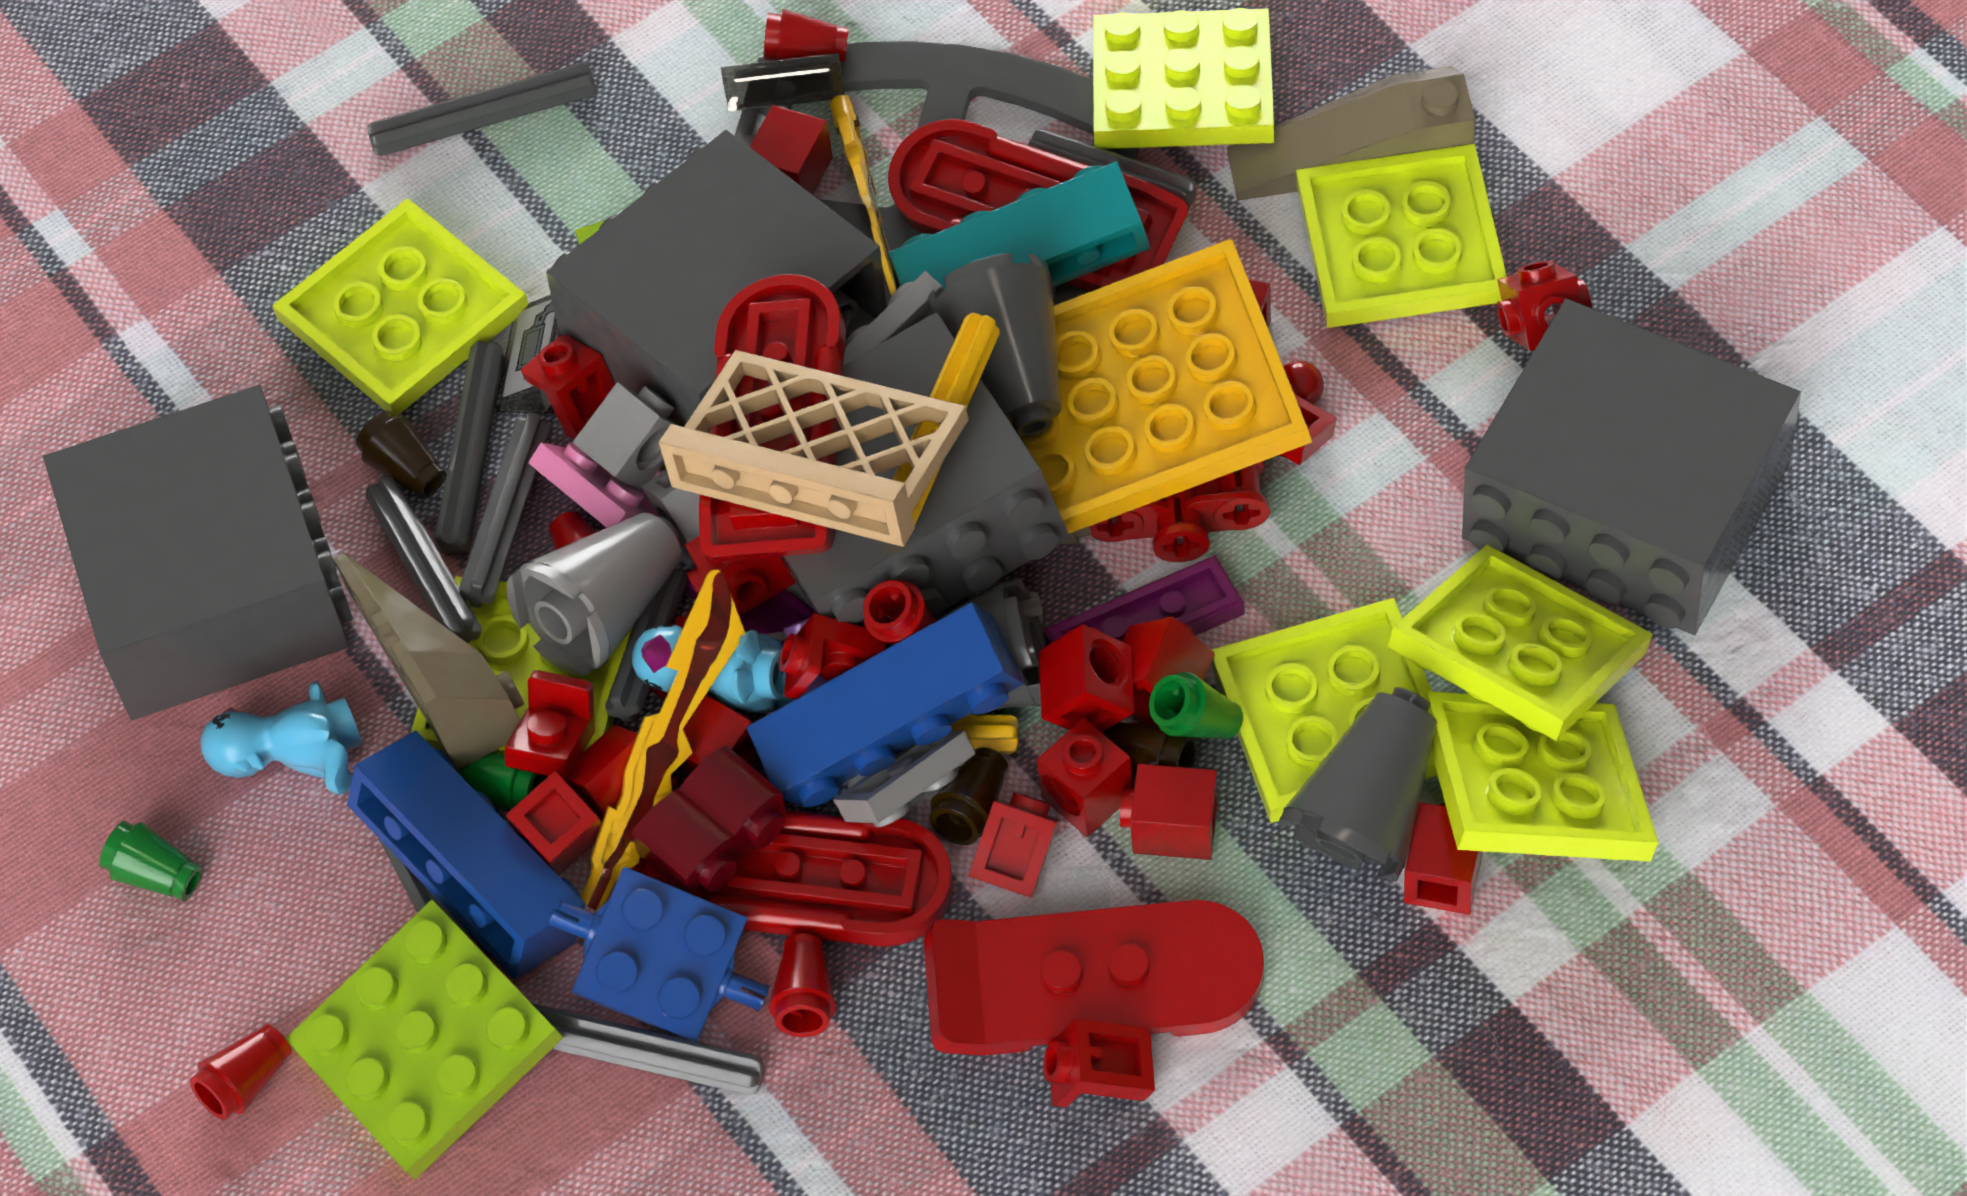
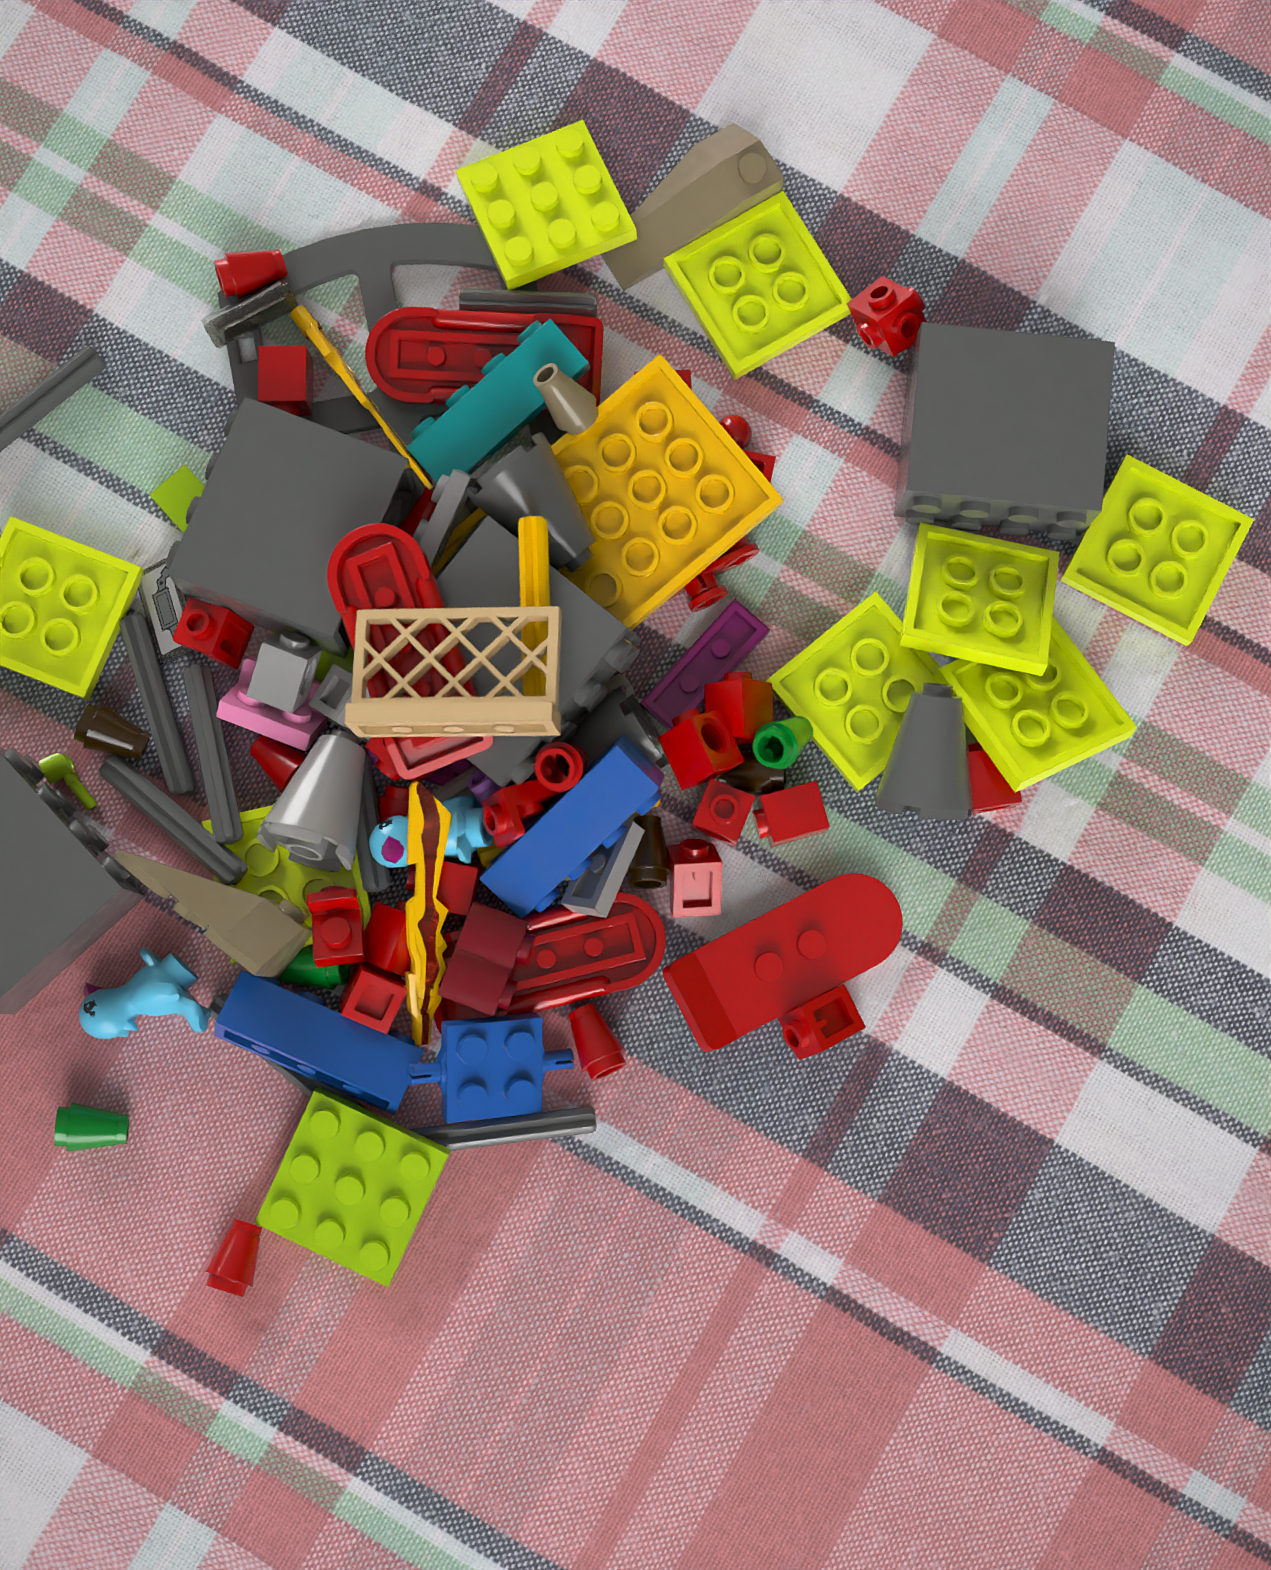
camera: 30 degrees left, 25 degrees up
none -> lime hand [39,753,98,811]
none -> dark tan cone [533,363,598,435]
none -> neon yellow plate [1059,454,1254,646]

